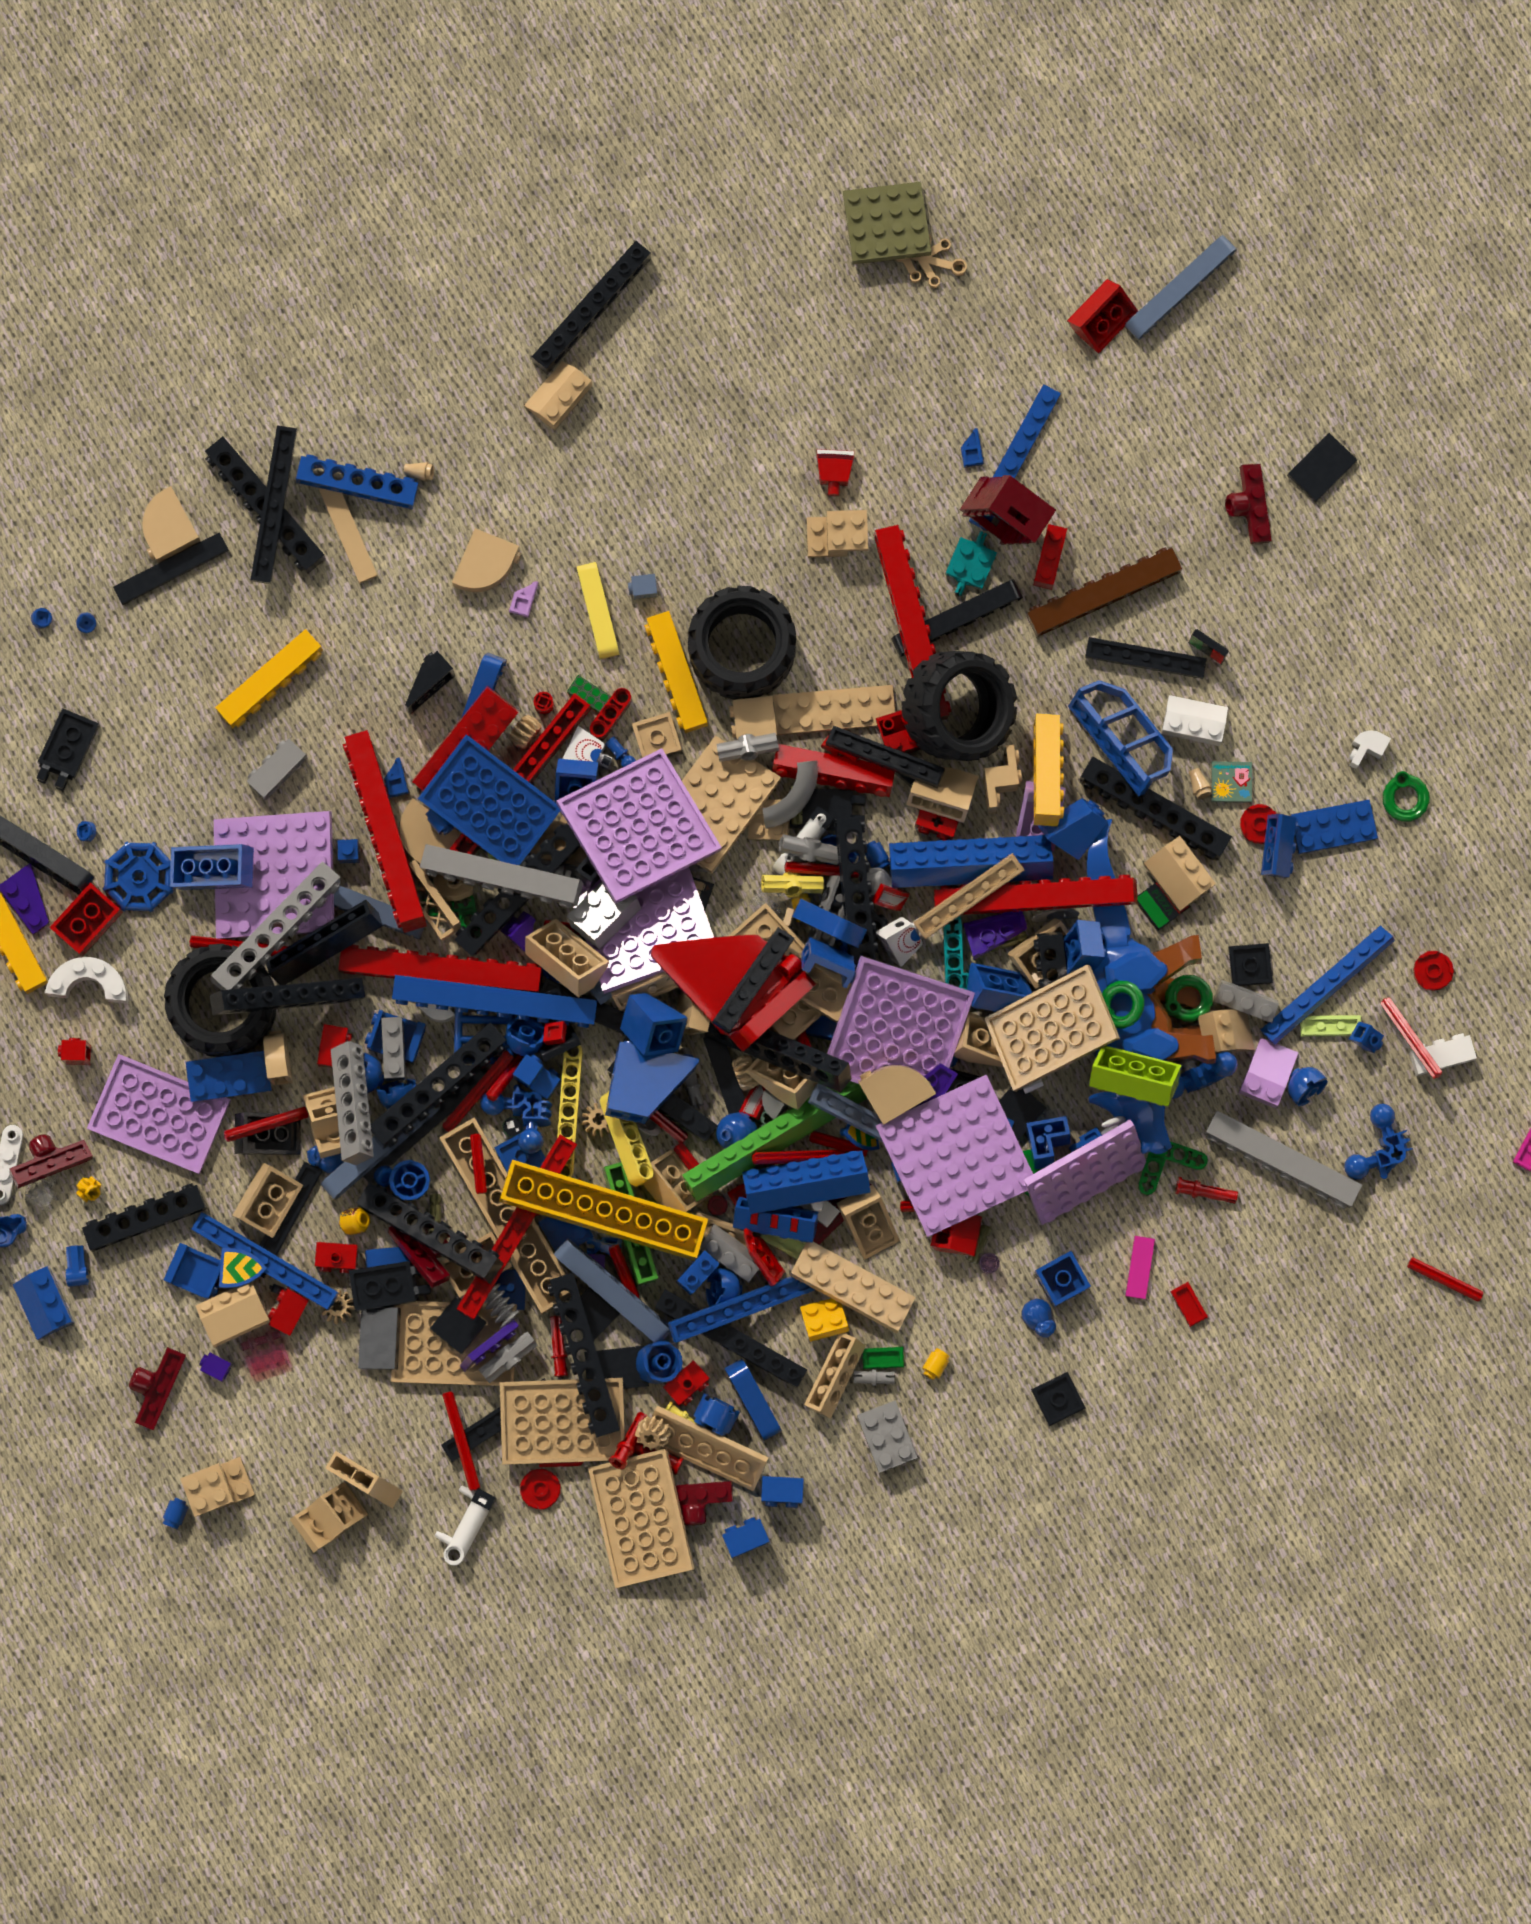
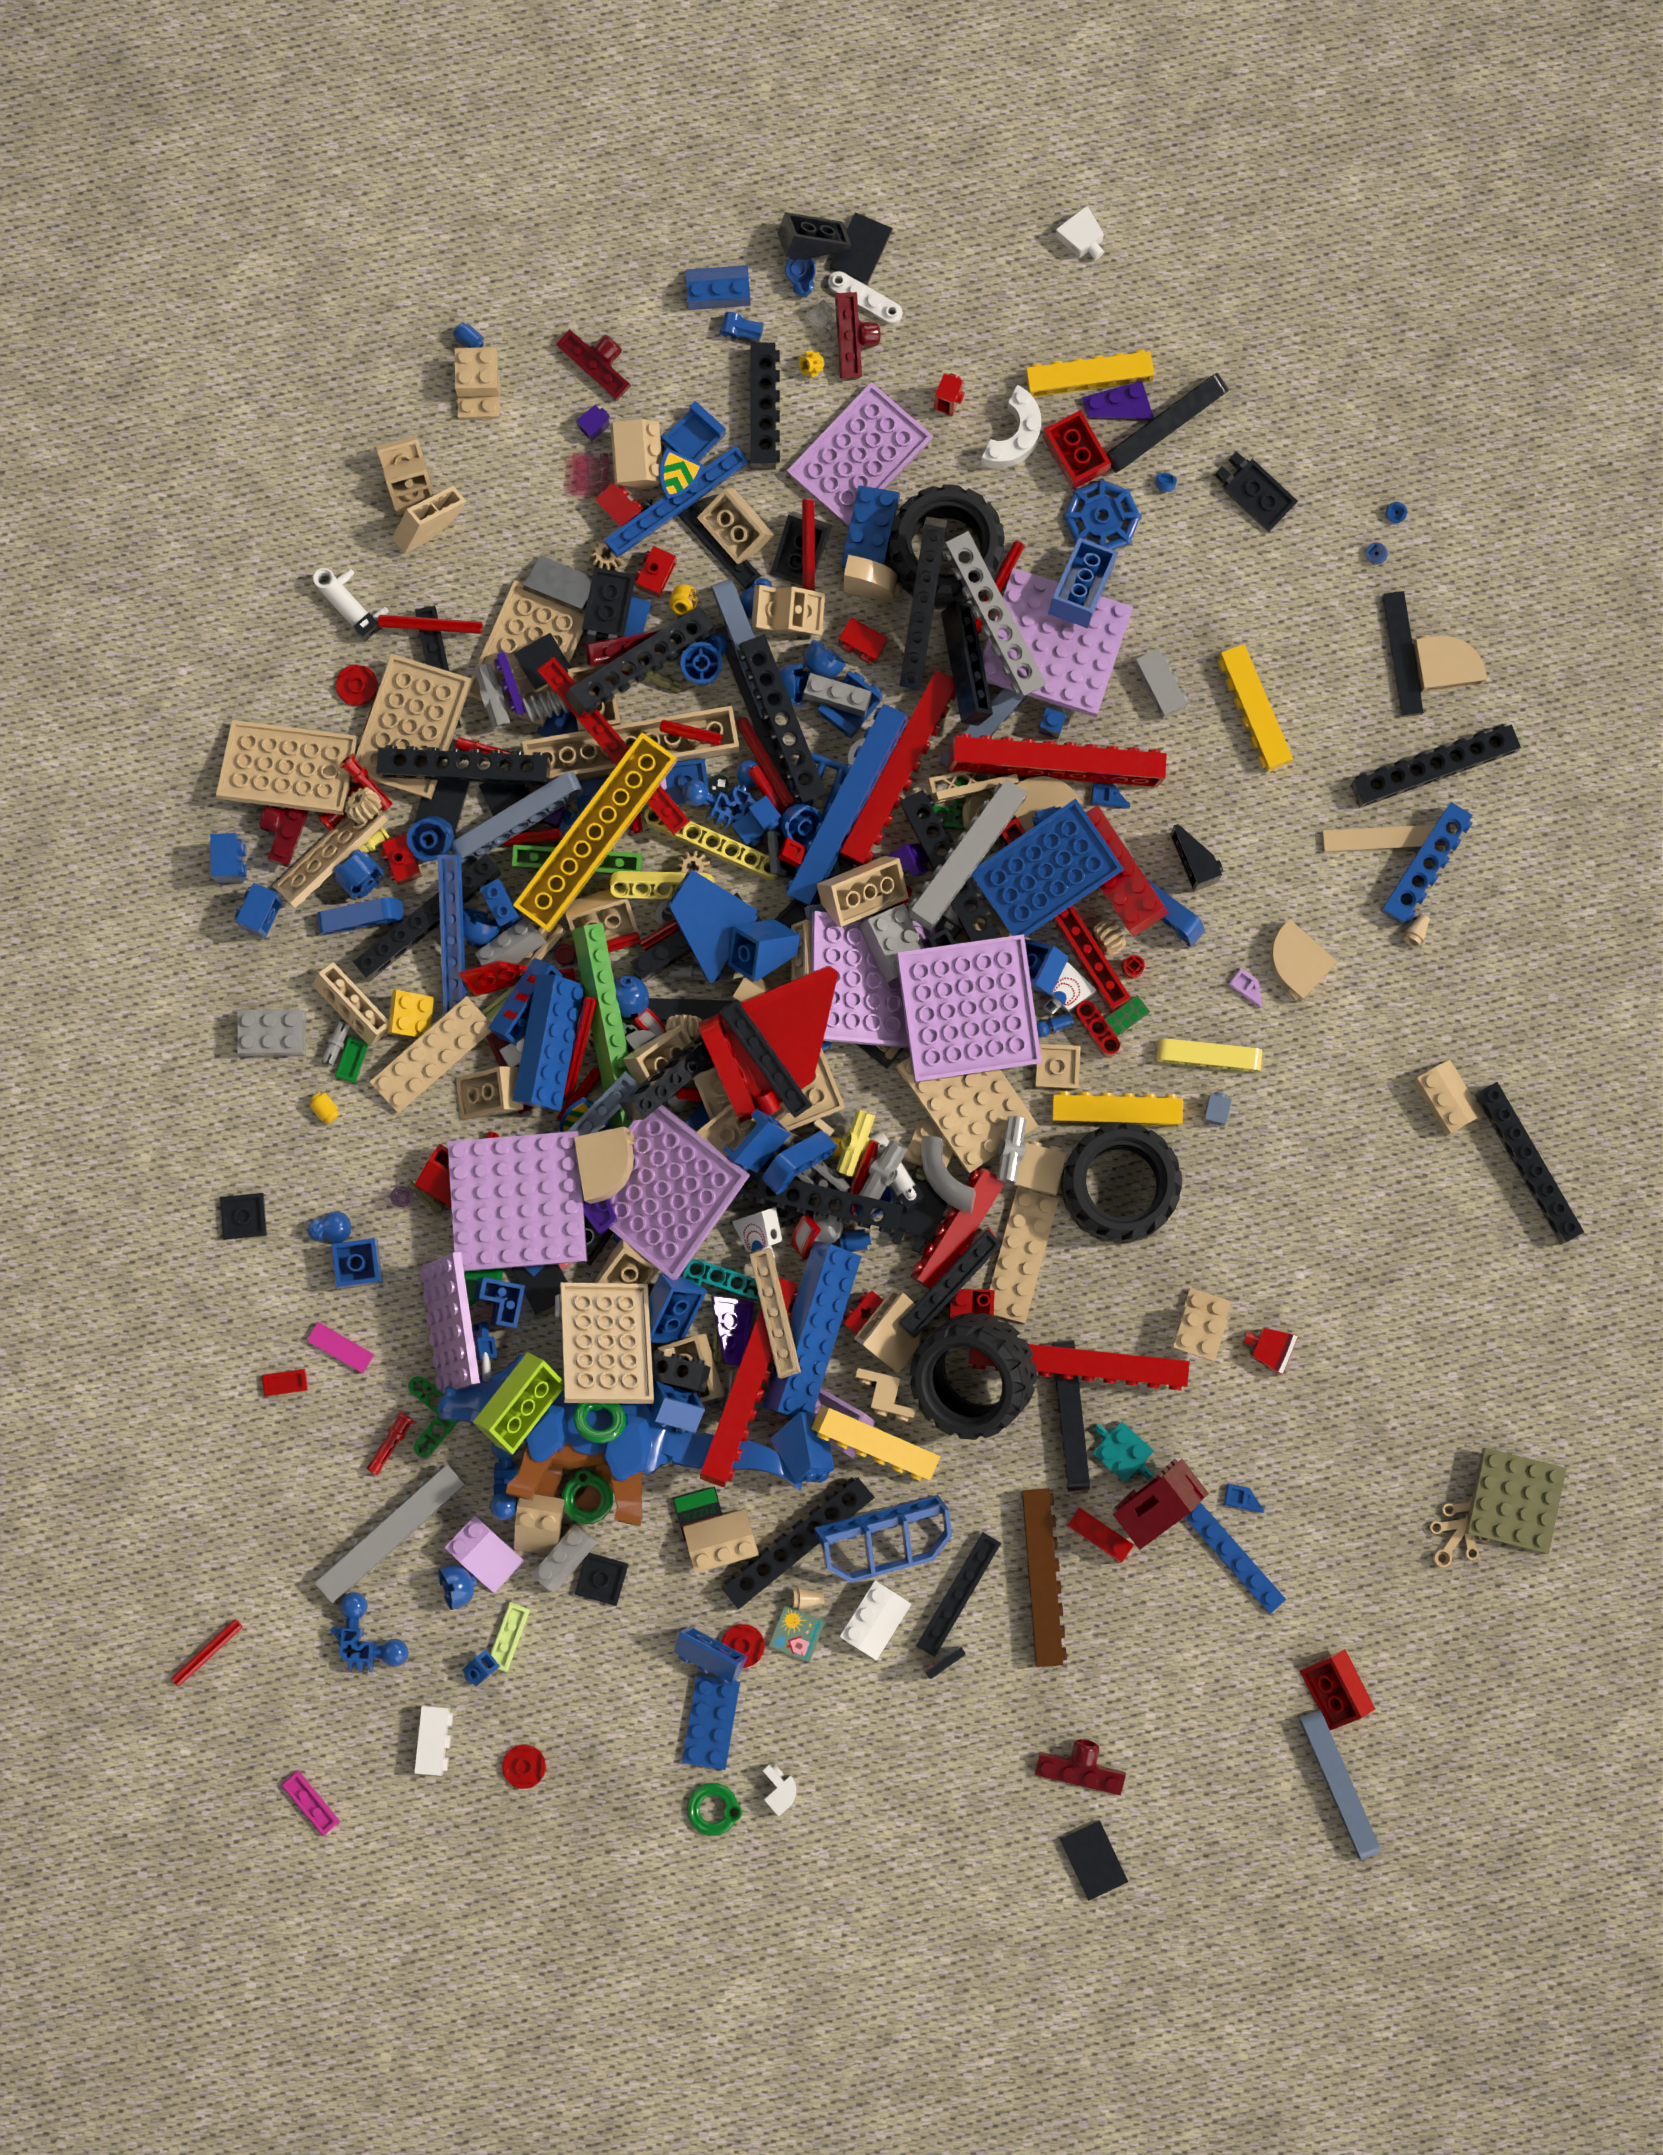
camera: 110 degrees right, 0 degrees up
black plate [250,425,297,584] -> none
light grey brick [331,1041,374,1165] -> none
blue plate [1260,925,1395,1045] -> none
axle [1380,997,1442,1079] -> none

